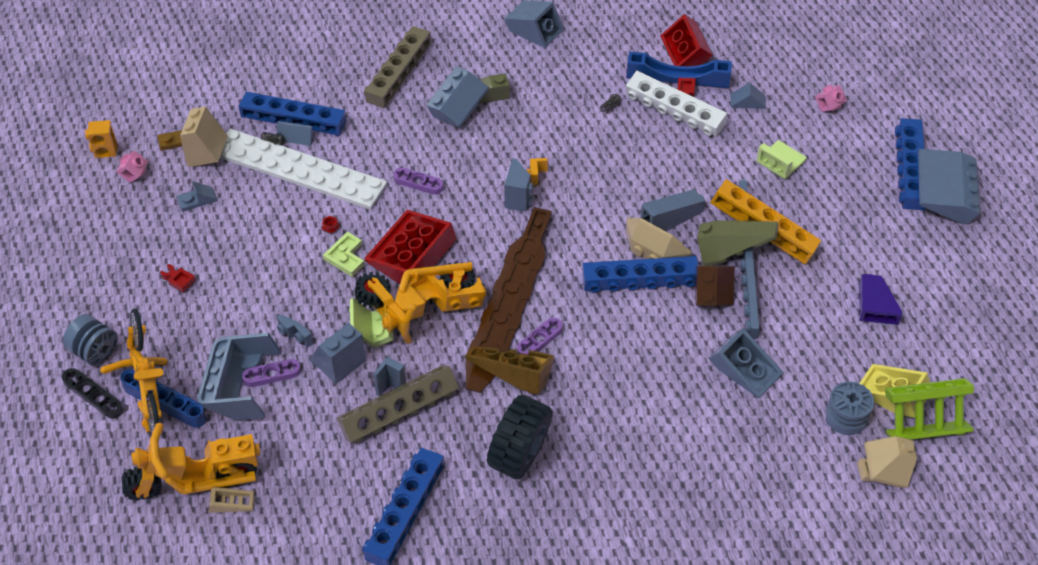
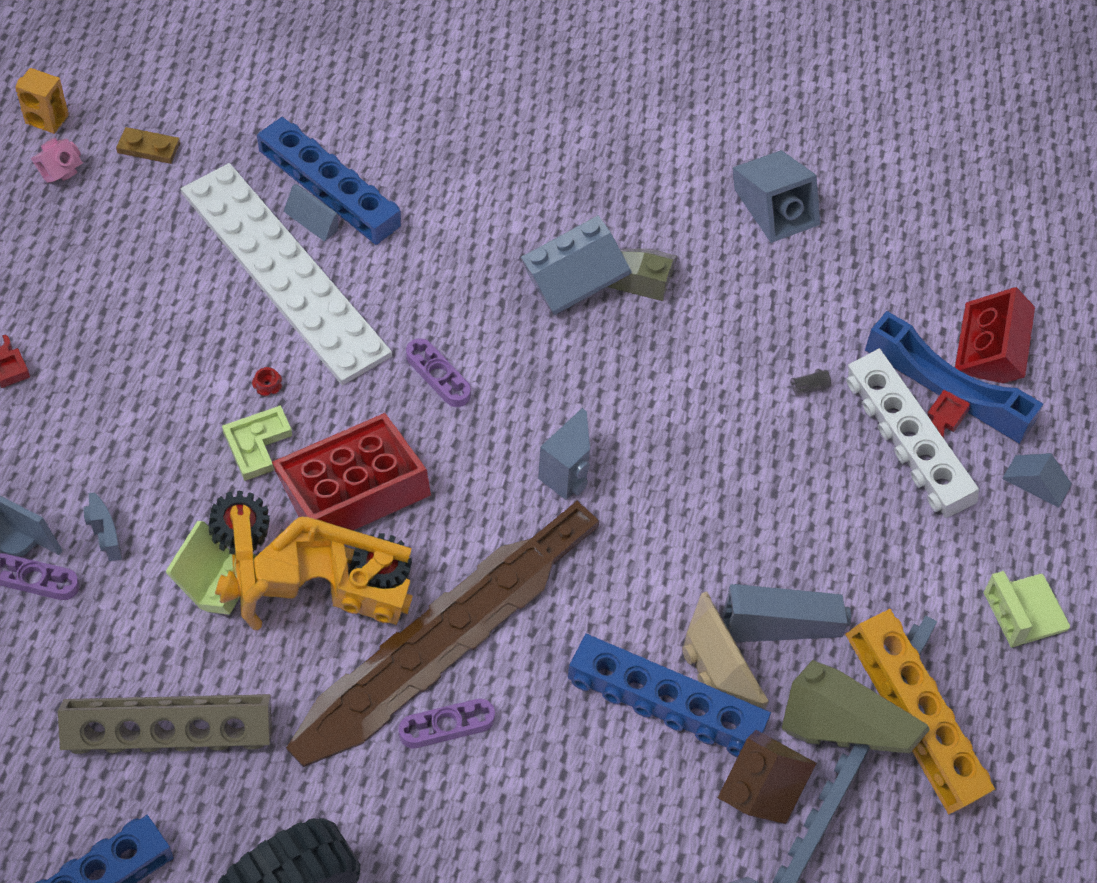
camera: 25 degrees right, 5 degrees up
sand blue slope [176,181,218,212] -> none
tan slope [180,106,228,167] -> none
clear smoke pin [261,131,285,146] -> none
sand blue slope [310,323,366,384] -> none
dark tan brick [364,26,431,108] -> none
sand blue panel [373,357,406,396] -> none
pearl gold wedge [465,346,554,394] -> none
light orange bracket [527,158,548,186] -> none

